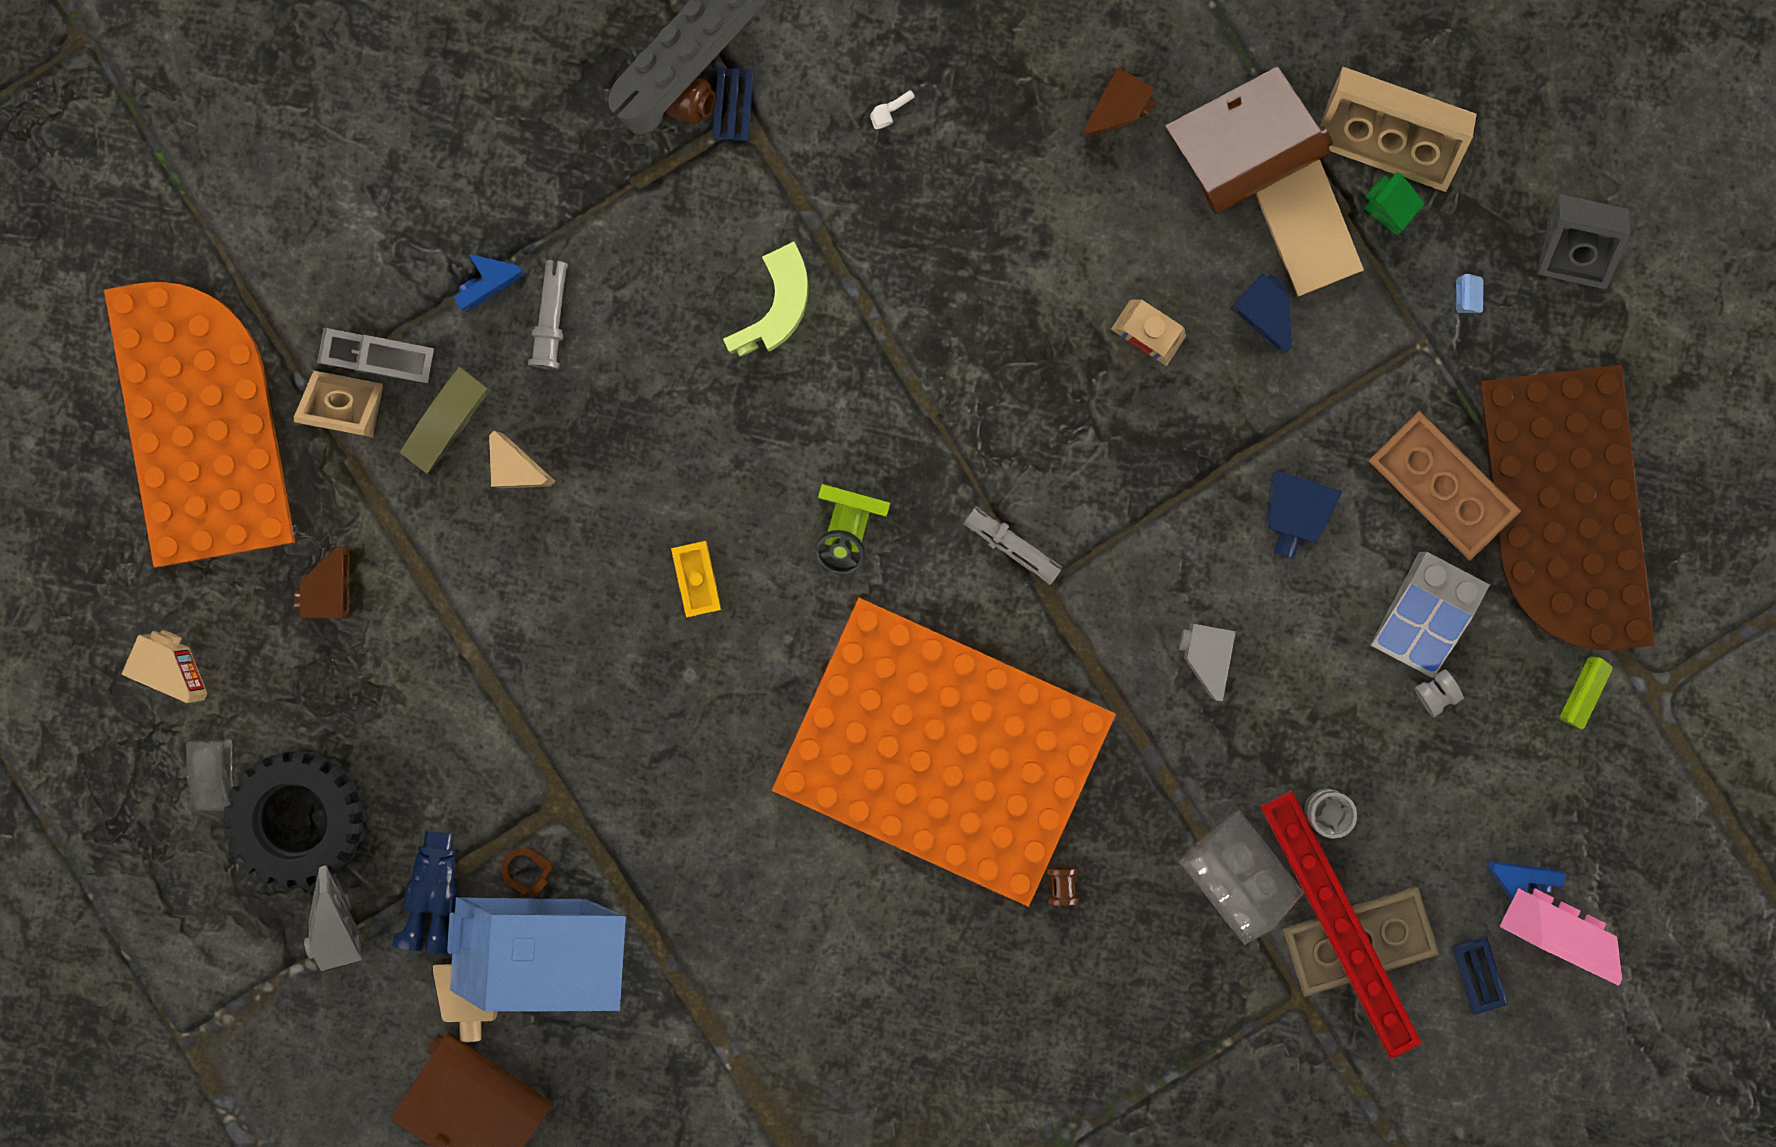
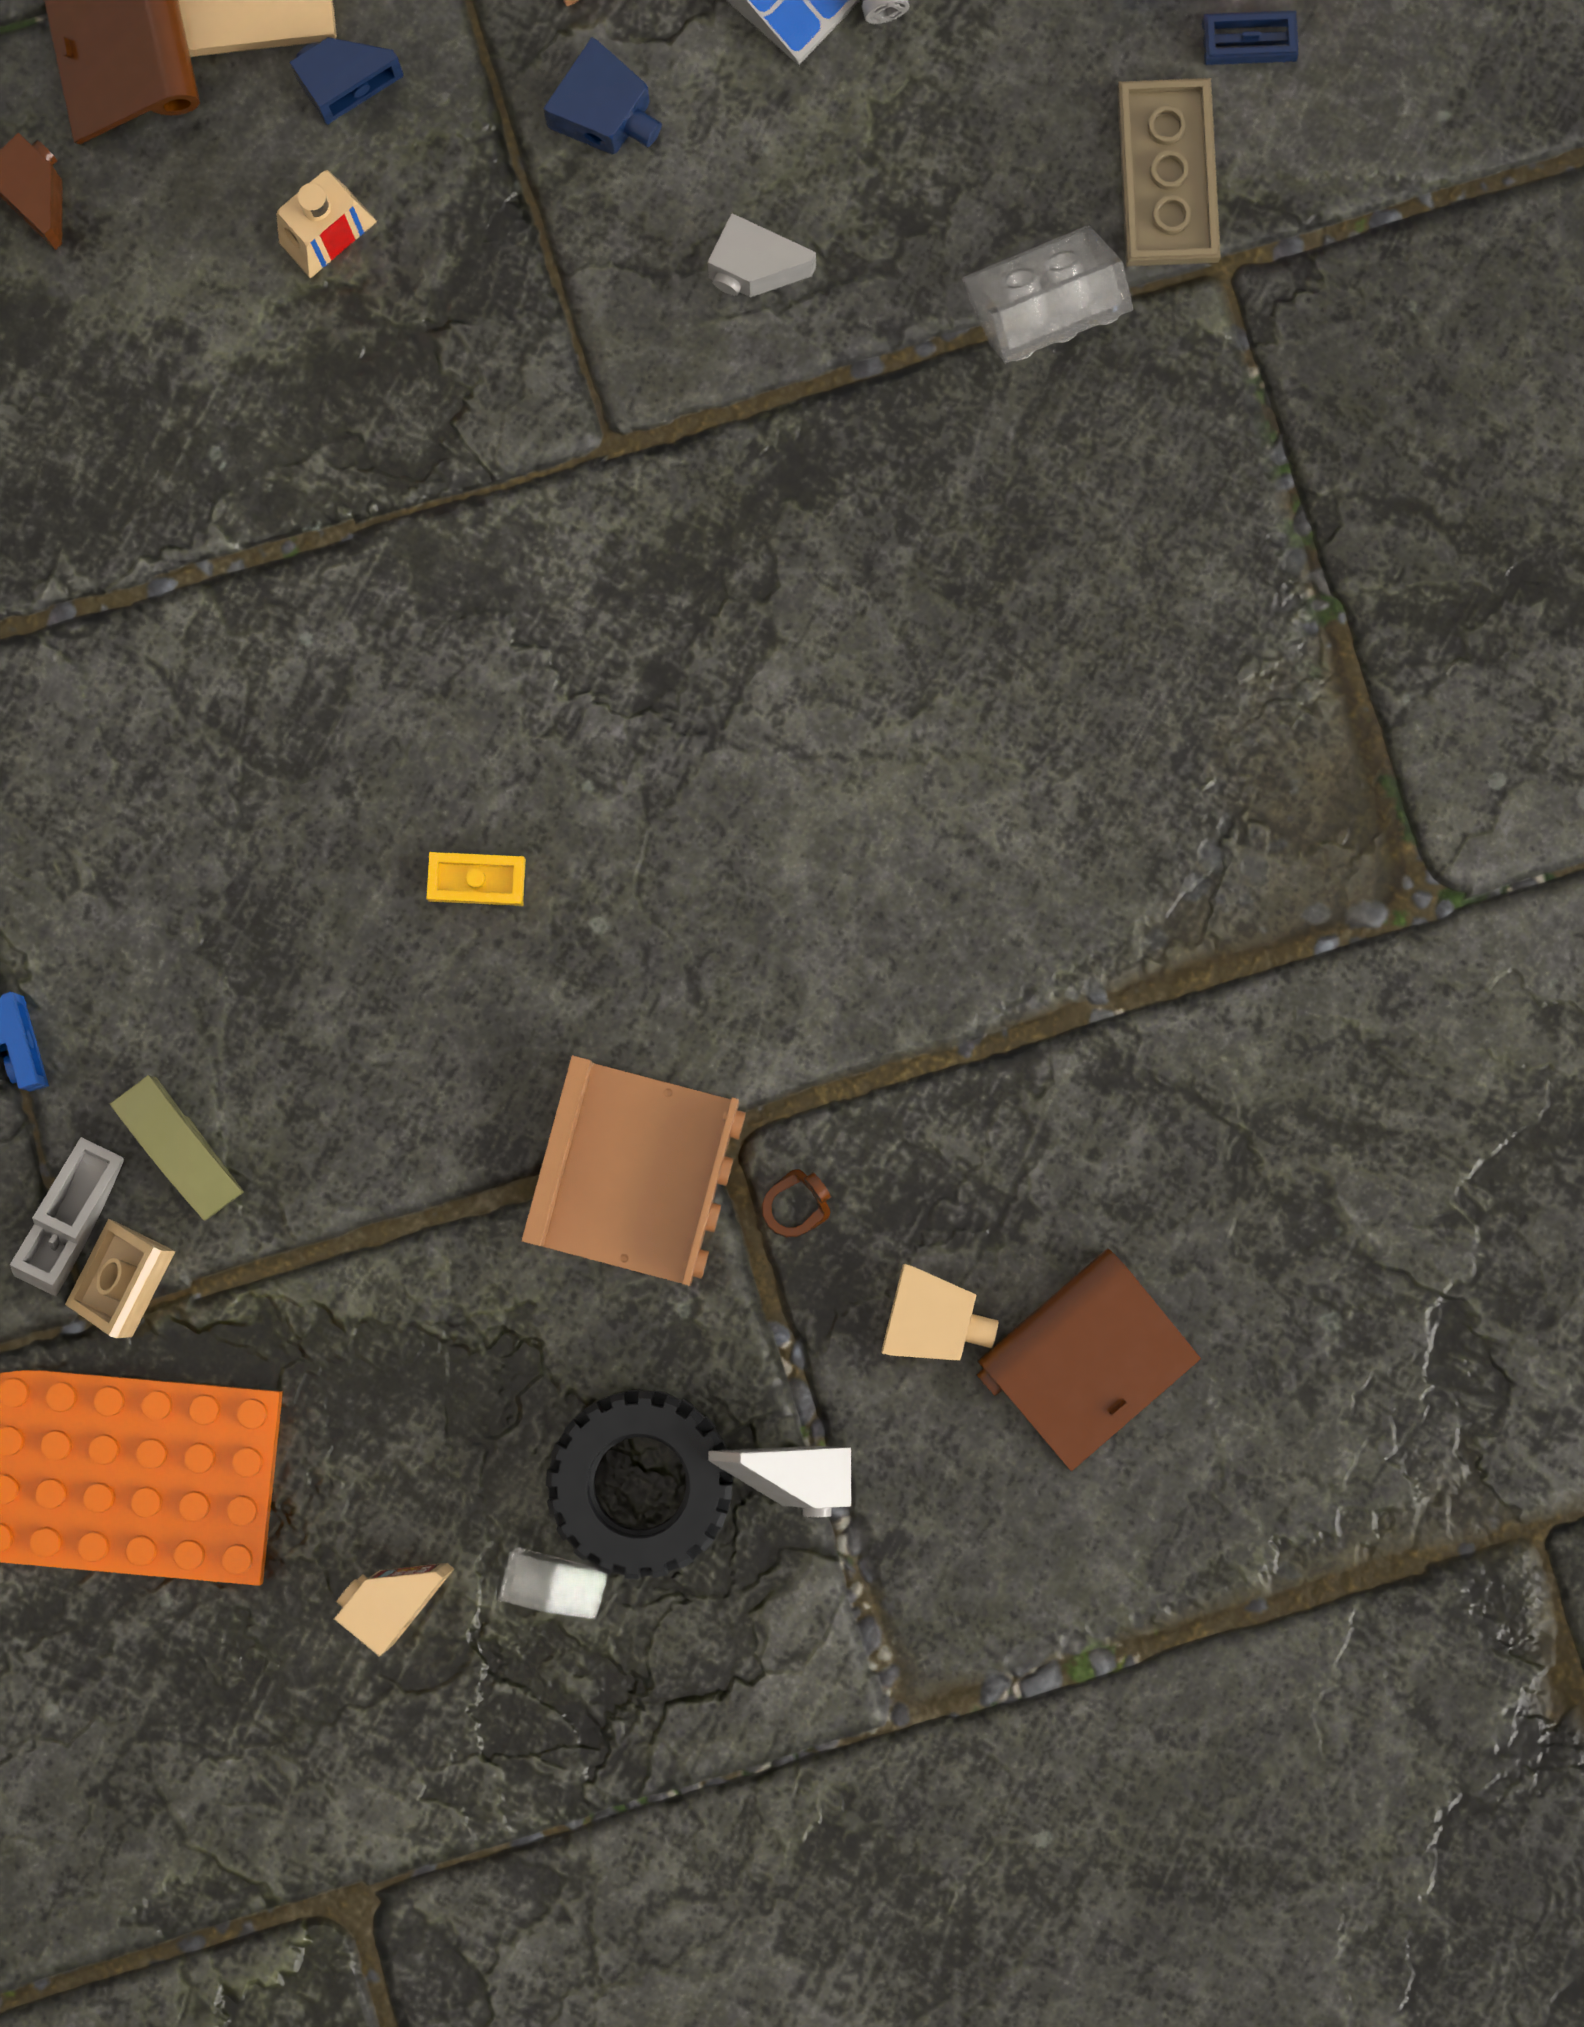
camera: 70 degrees left, 5 degrees down
reddish brown slope [294,547,350,618] -> none
dark blue piece [392,831,458,954] -> none
medium blue piece [447,897,626,1011] -> none
tan slope [489,431,556,489] -> none
light grey pin [528,260,568,370] -> none
yellowish green arch [723,242,809,357] -> none
orange plate [771,598,1116,907] -> none
lime piece [815,484,890,575] -> none
light grey pin [963,506,1063,585] -> none
reddish brown bush [1047,866,1079,906] -> none
red tile [1260,790,1422,1060] -> none
light grey wheel [1304,788,1357,839] -> none
none -> medium nougat panel [522,1055,746,1286]

